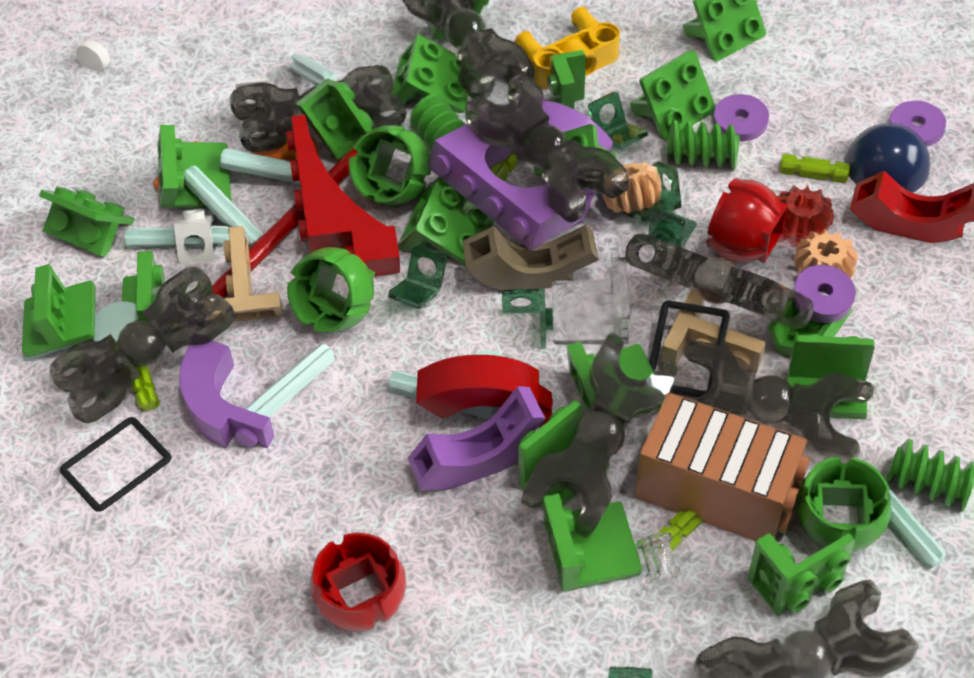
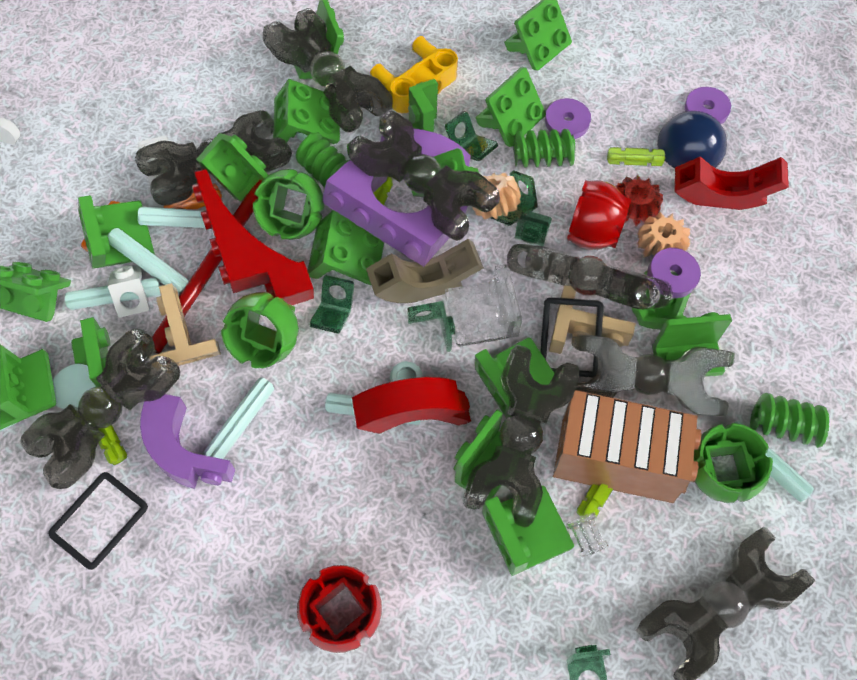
camera: 15 degrees left, 10 degrees up
light aqua axle [289,54,337,86] -> none
medium lavender arch [407,386,545,490] -> none
bright green bracket [747,533,855,616] -> none

